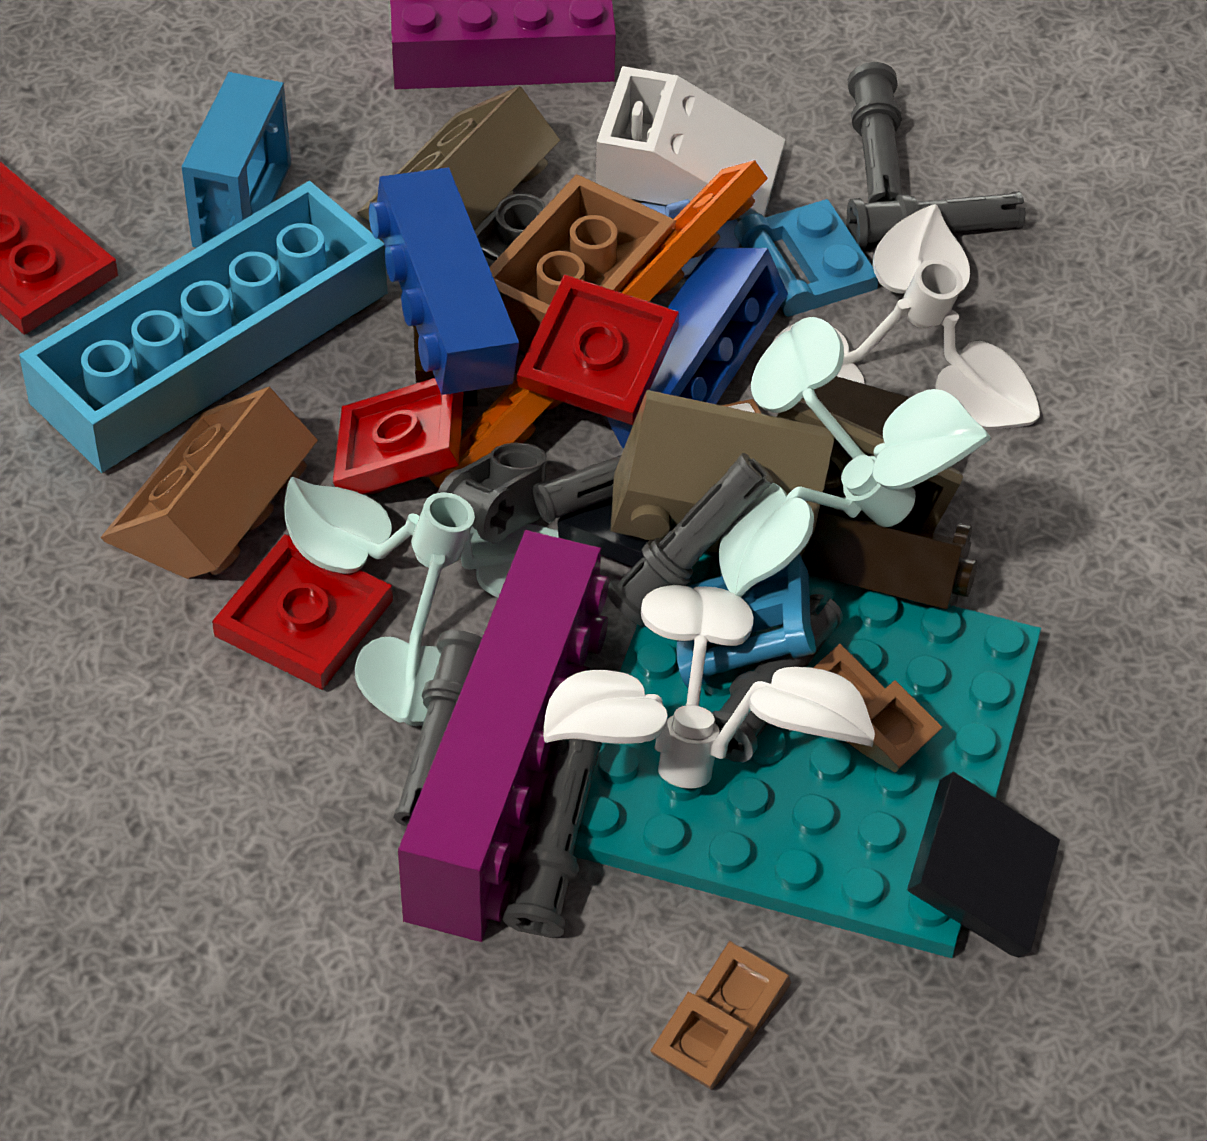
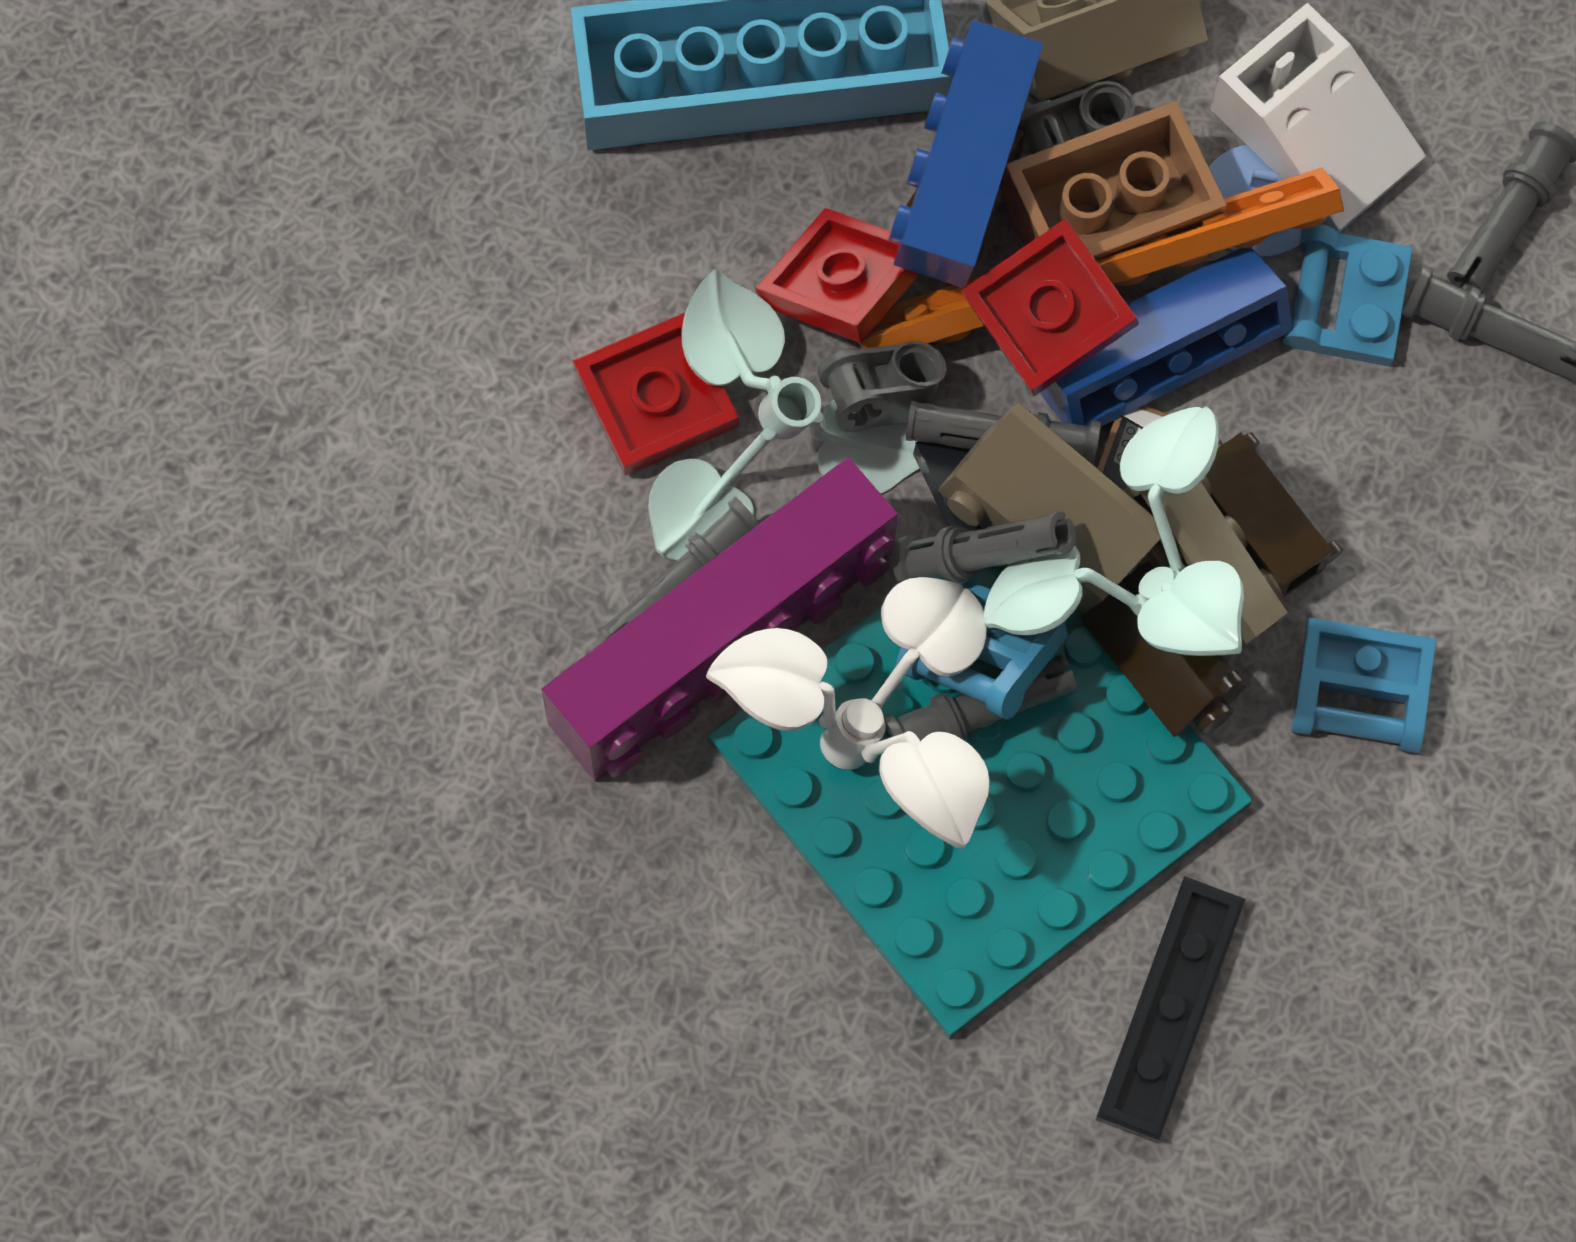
camera: 35 degrees right, 20 degrees up
medium nougat slope [100,386,318,579] -> none
dark grey pin [503,739,602,938] -> none
medium nougat slope [650,941,791,1090] -> none
white plant [772,204,1040,430] -> none
medium nougat slope [813,644,942,773] -> none
black tile [907,771,1060,958] -> none
none -> black tile [1095,876,1246,1144]
none -> dark azure plate [1290,618,1436,754]

